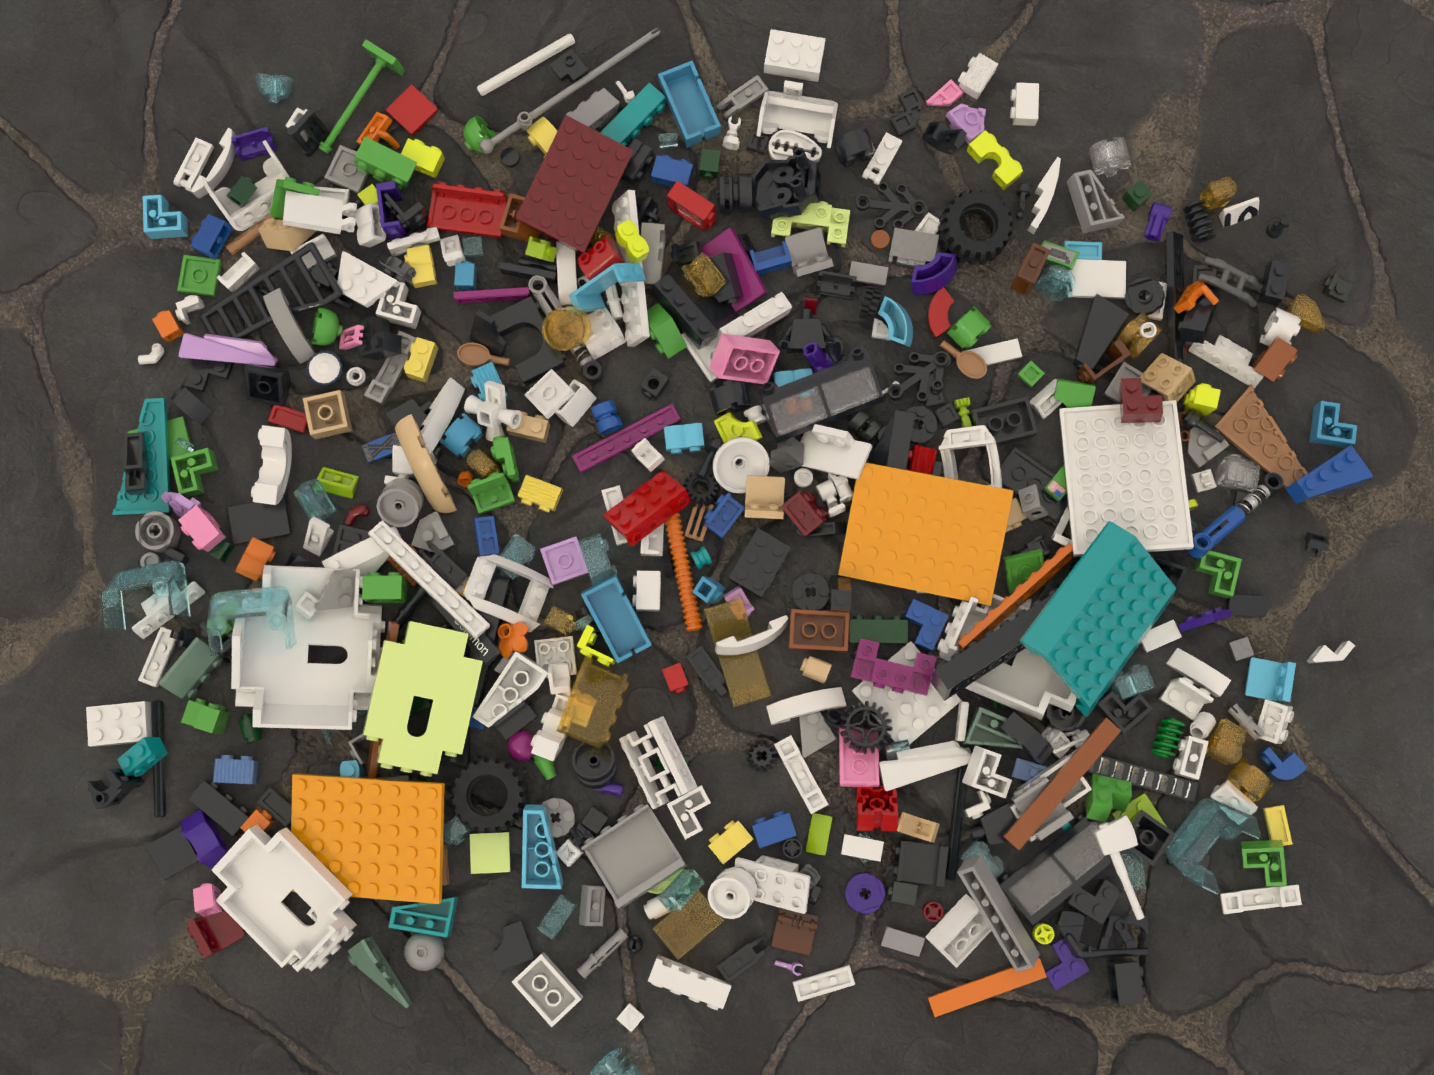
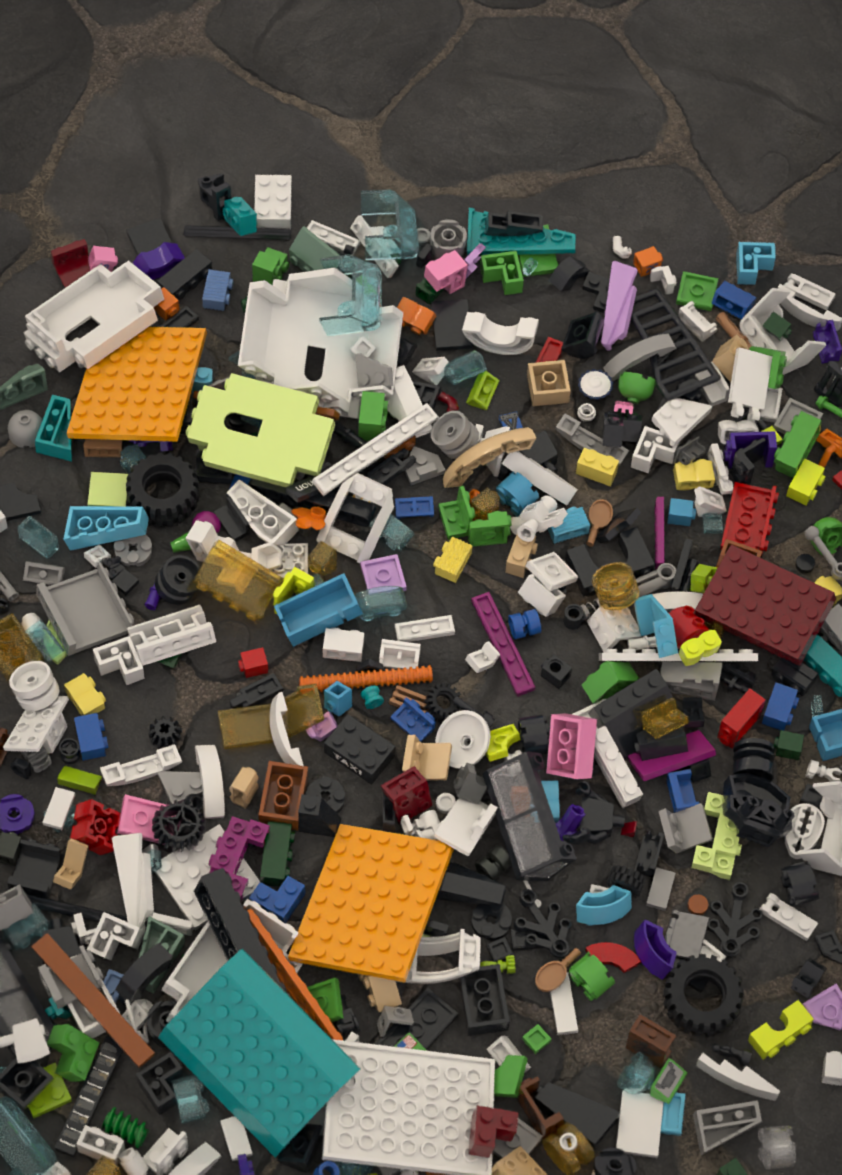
camera: 90 degrees right, 20 degrees down
red bracket [603,470,691,546] -> none
medium azure brick [664,423,705,454] -> none
red brick [906,445,937,475] -> none

